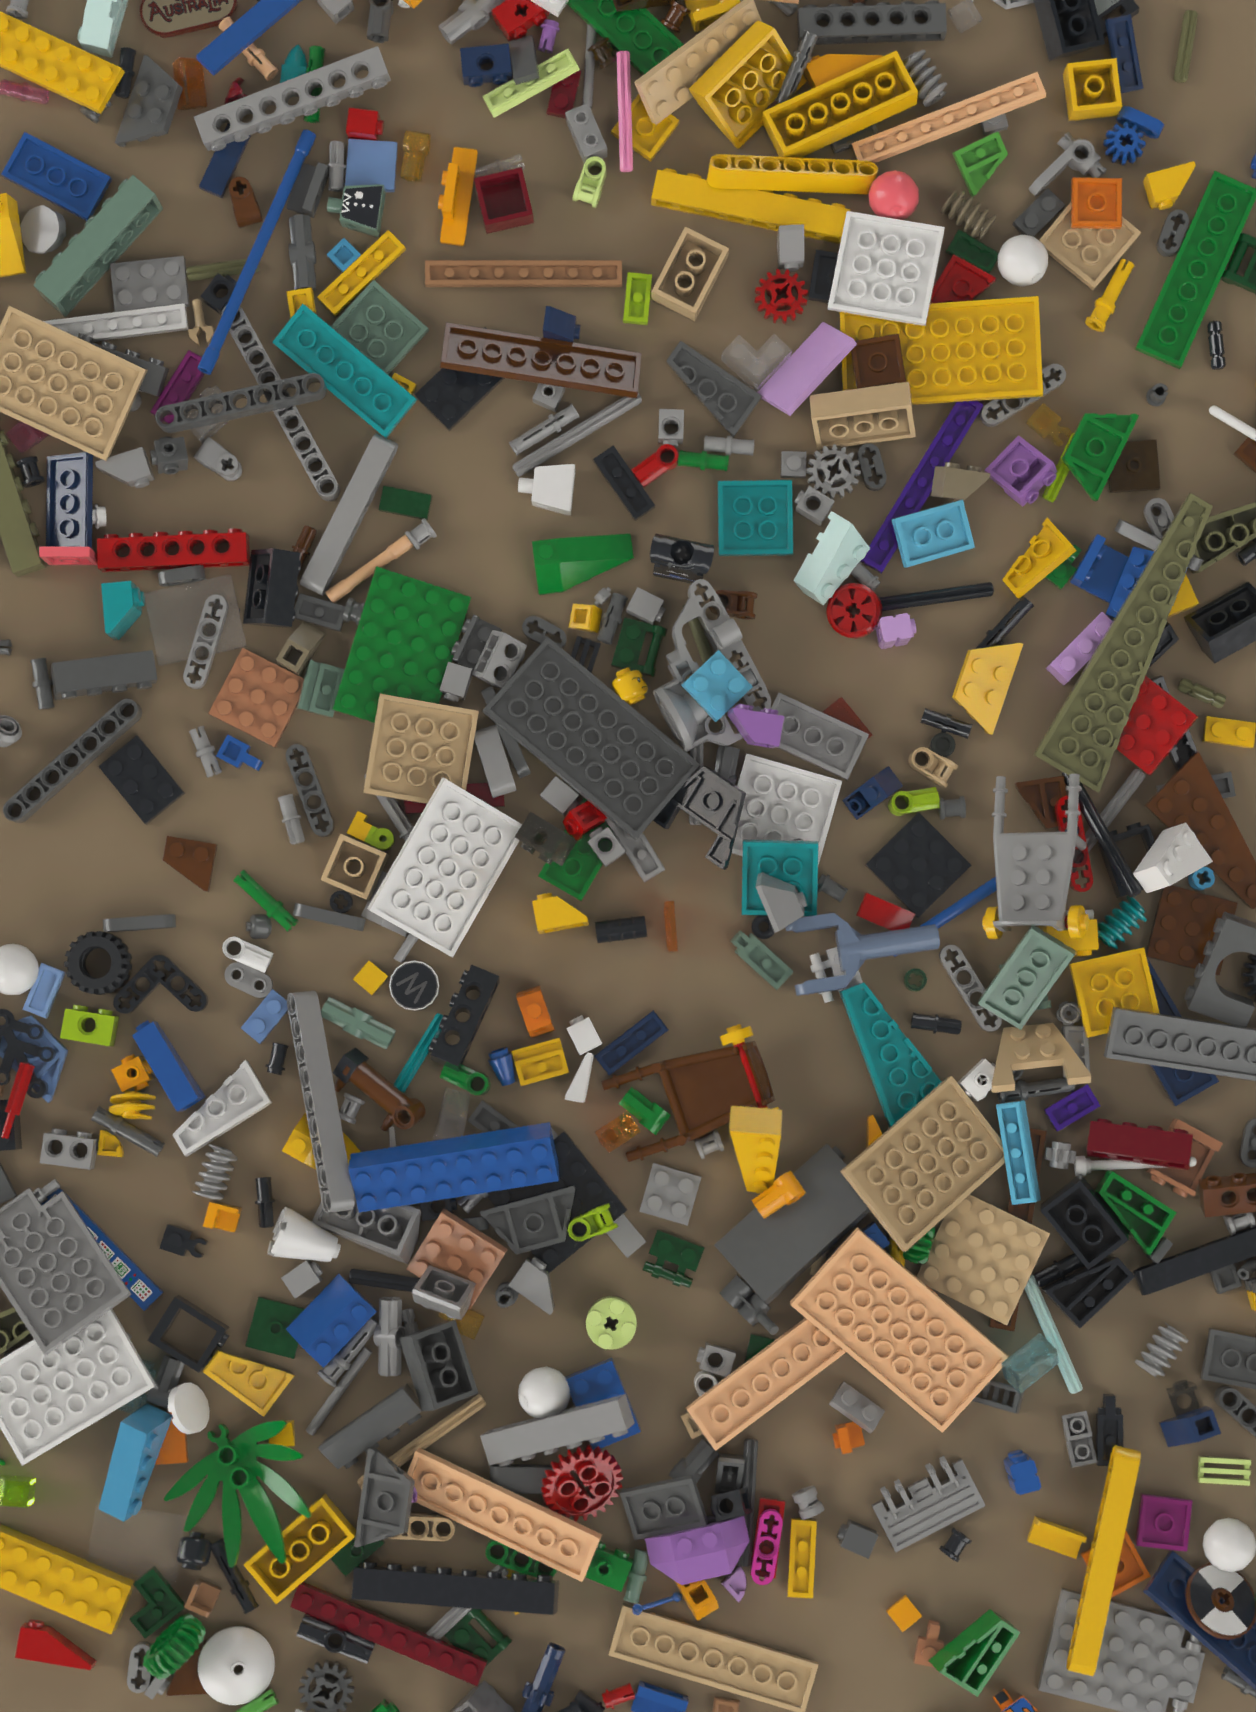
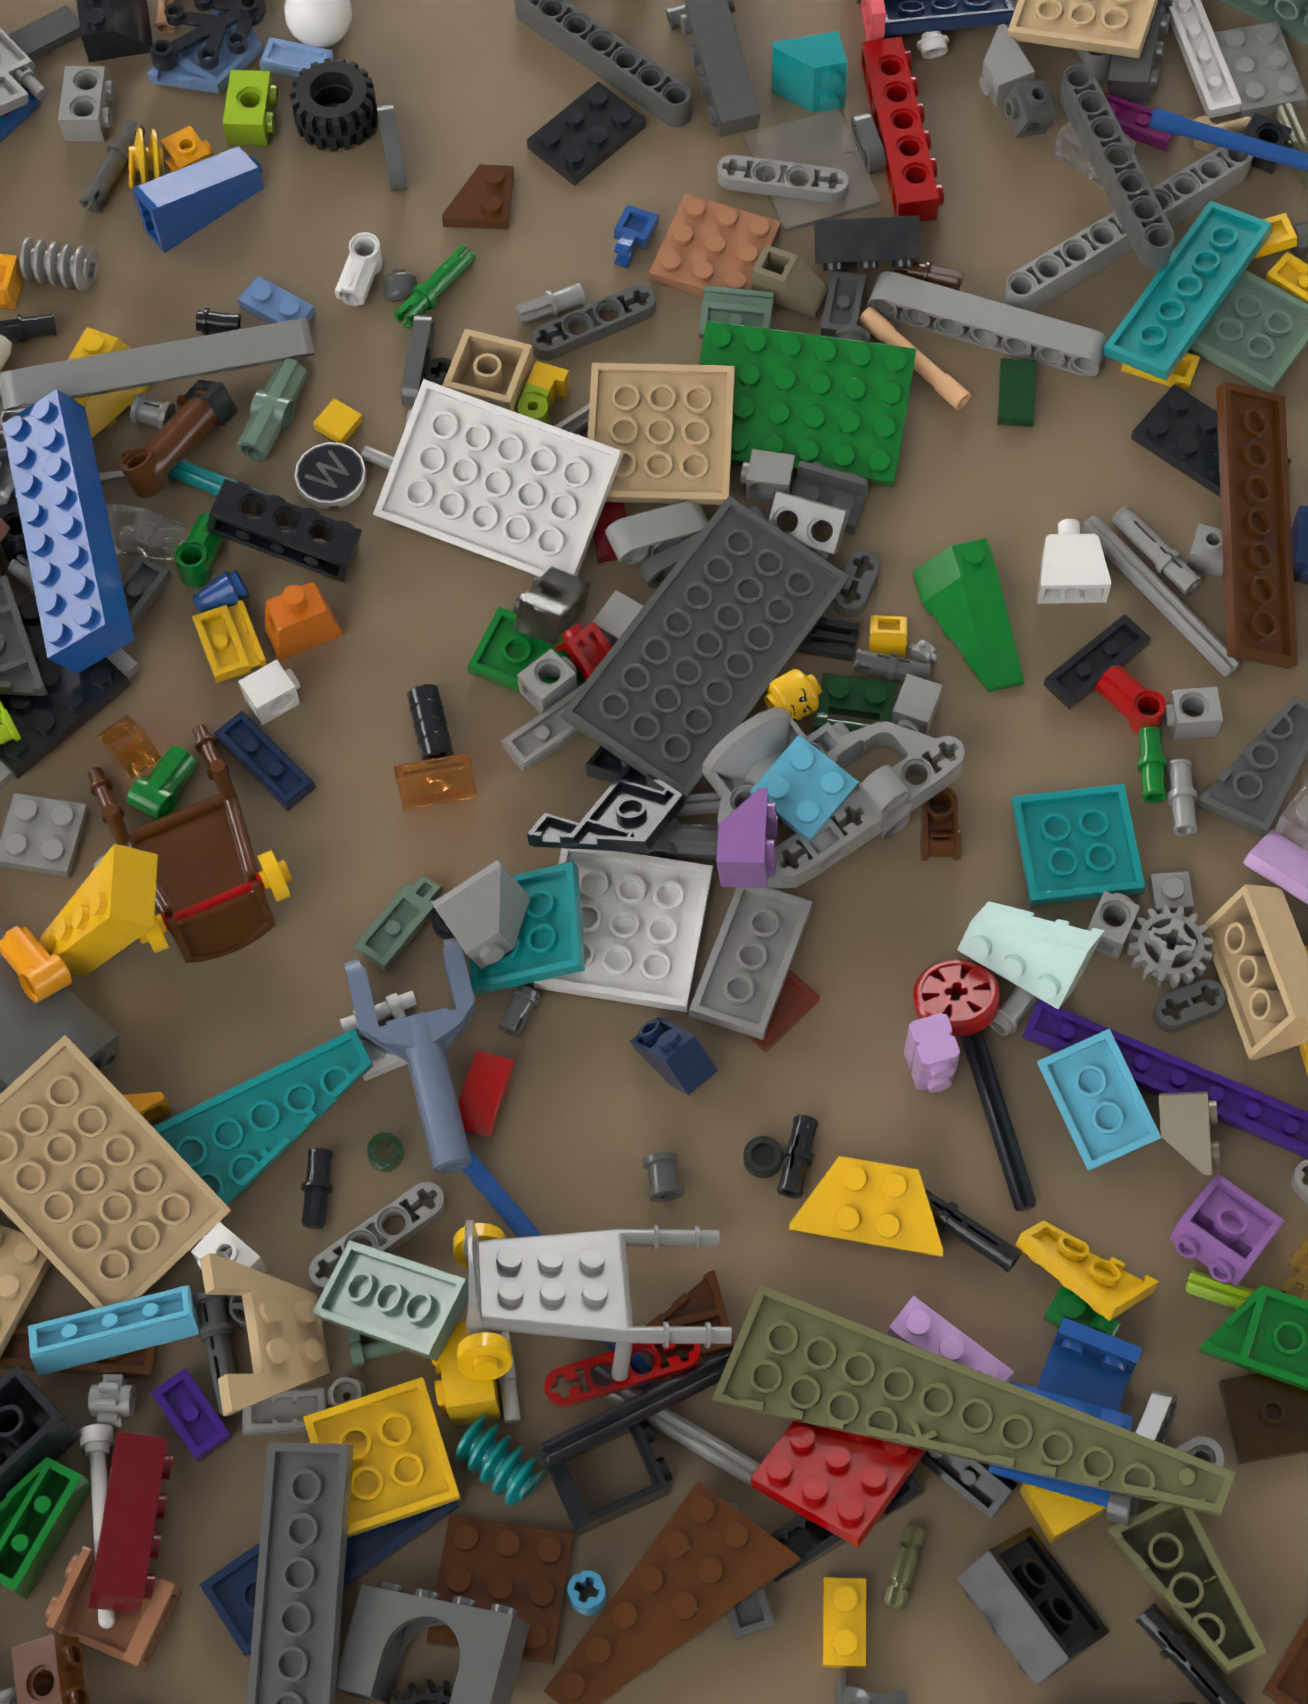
camera: 85 degrees right, 20 degrees down
red axle [1,1062,35,1139] -> none
yellow tile [97,1130,124,1157] -> none
black beam [113,955,208,1014] -> none
white wing [172,1060,272,1157] -> none
light grey pin [189,726,222,778] -> none
light grey piece [193,437,242,481] -> none
light grey plate [224,962,273,998] -> none
light grey bush [405,518,437,550] -> none
yellow slope [532,893,589,934] -> none
white slope [565,1052,594,1103] -> none
black piece [650,534,714,584] -> none
black plate [865,812,972,918] -> none
lime piece [888,787,940,816] -> none
tan piece [908,747,958,788] -> none
white wedge [1133,822,1213,893] -> none

